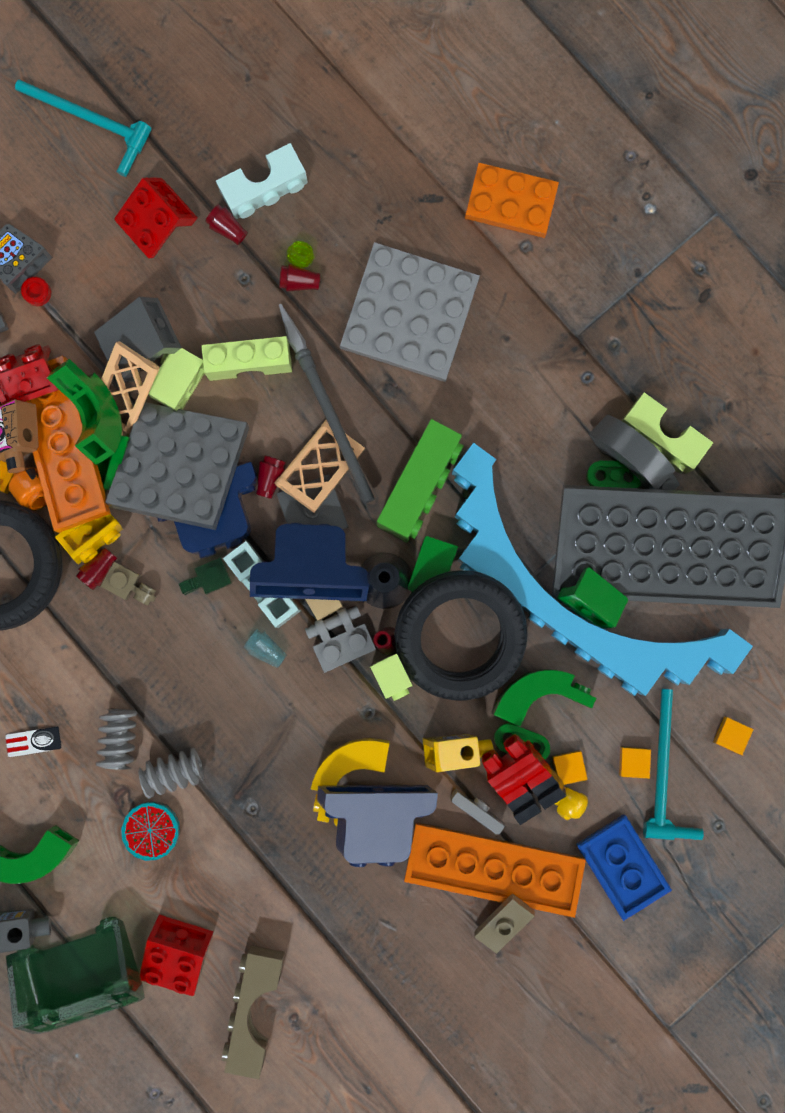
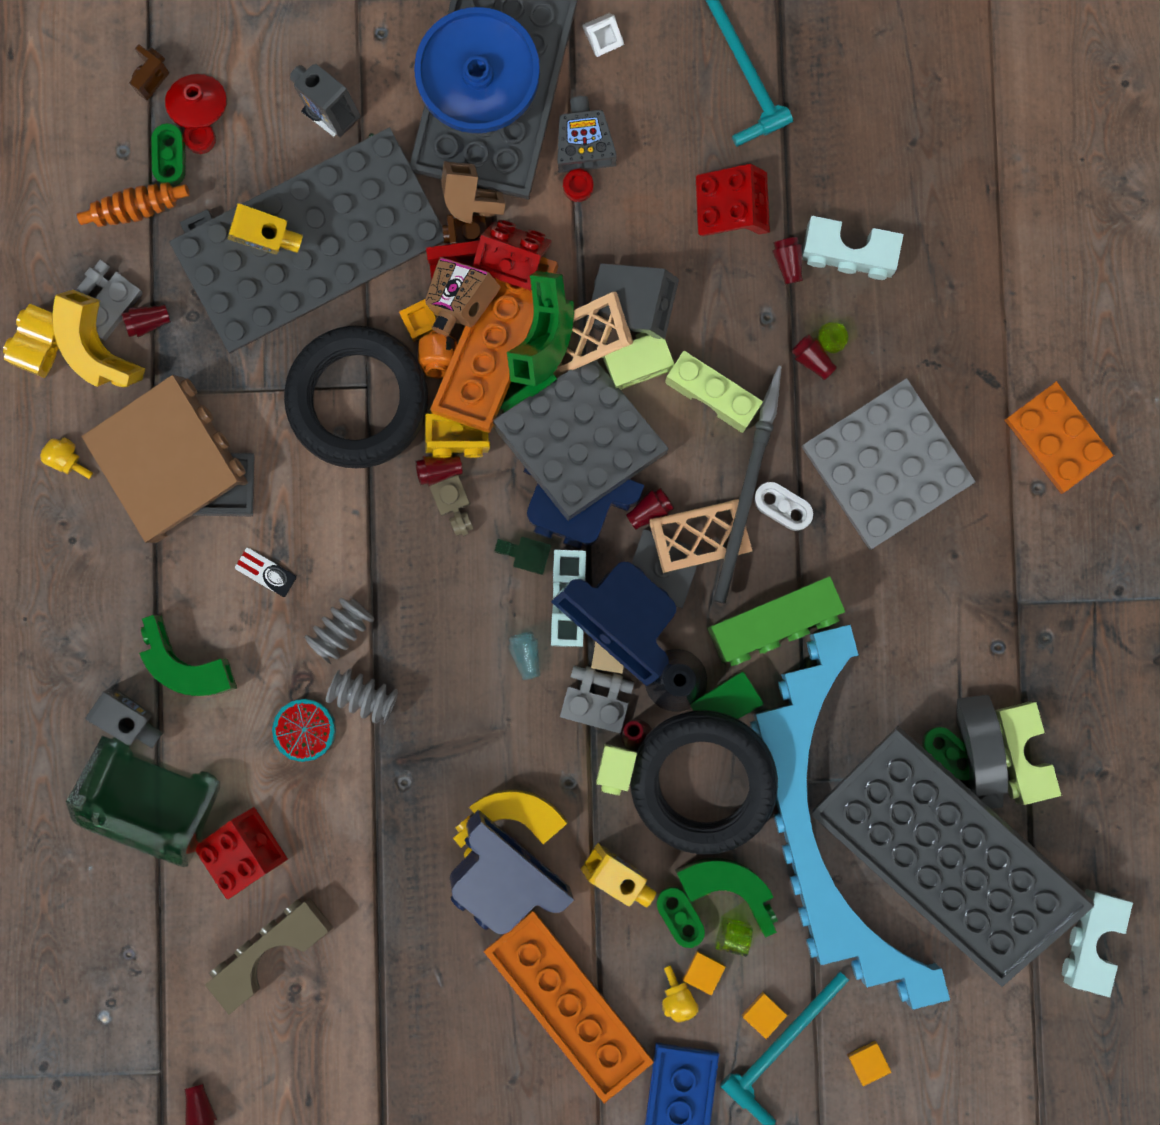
camera: 45 degrees right, 0 degrees up
light grey plate [450,788,505,835] -> none
dark tan plate [474,893,535,954] -> none
red hips [482,734,567,825] -> none
green panel [557,568,628,629] -> none
none -> clear neon green leg [715,916,753,957]
none -> white plate [754,482,813,531]

